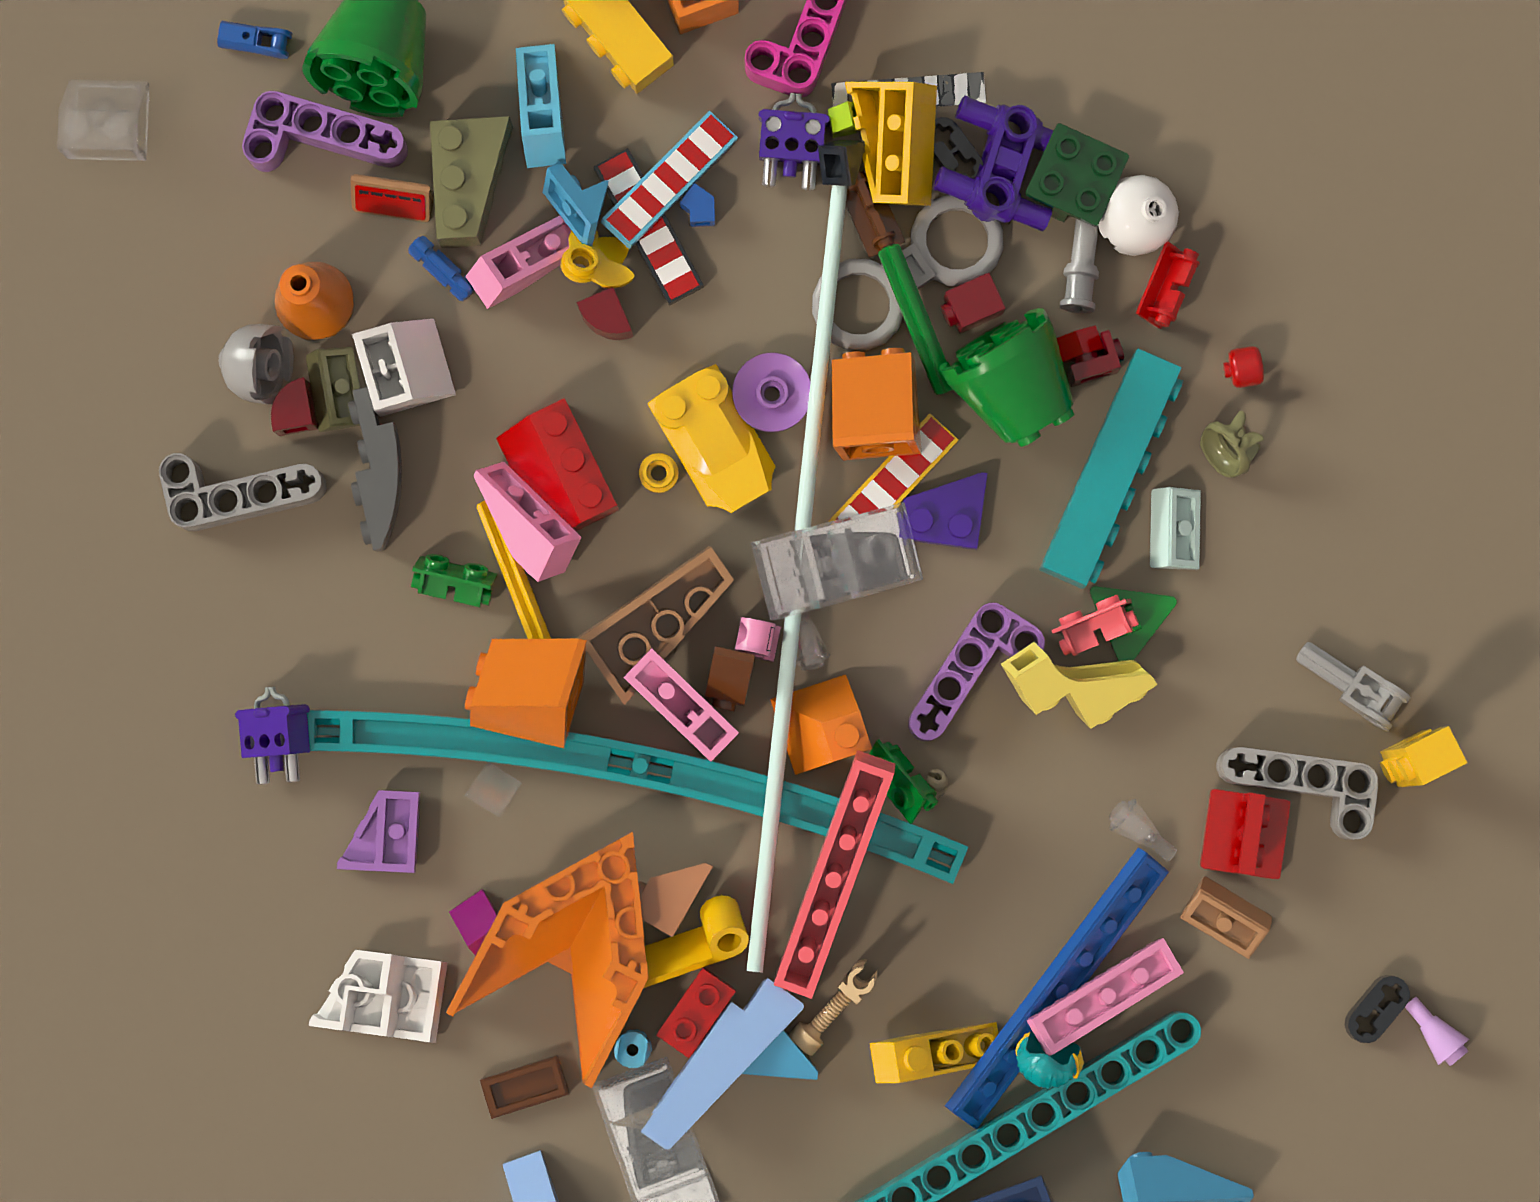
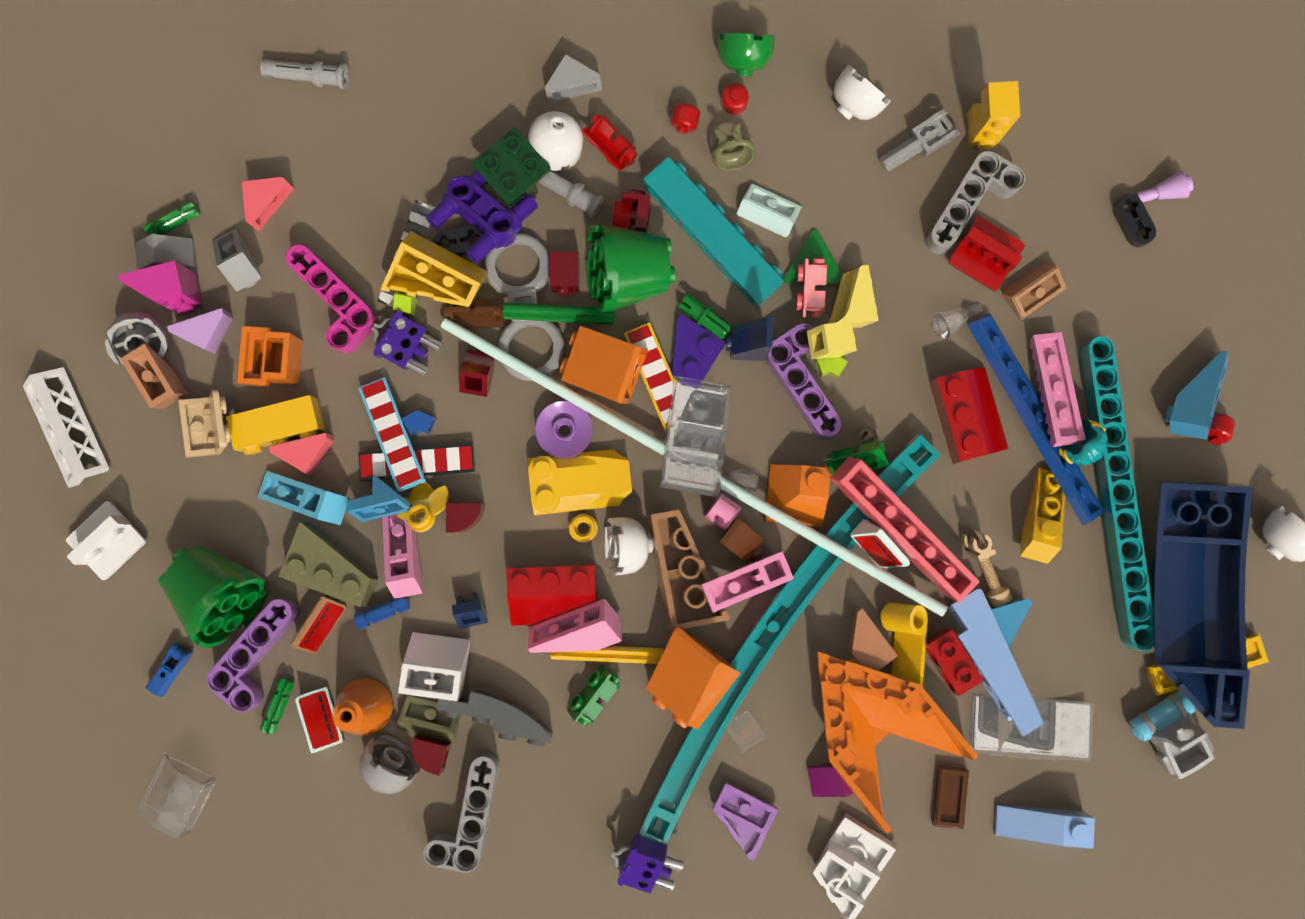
camera: 60 degrees left, 0 degrees up
medium azure piece [614,1029,652,1068] -> none
black slope [818,140,865,186] -> none
none -> green axle [259,677,294,735]
none -> coral slope [269,433,334,475]
none -> red slope [295,686,345,753]
none -> dark blue tile [452,592,488,629]
none -> dark red brick [459,349,495,397]
none -> light grey slope [545,54,602,103]
none -> white cylinder [604,517,653,575]
none -> green axle [678,293,732,339]
none -> green cylinder [718,33,775,77]
none -> red piece [721,83,749,115]
none -> dark blue slope [726,317,773,361]
none -> lime piece [814,357,848,379]
none -> white cylinder [834,64,891,120]
none -> slope [851,519,910,568]
none -> red slope [930,367,1009,464]

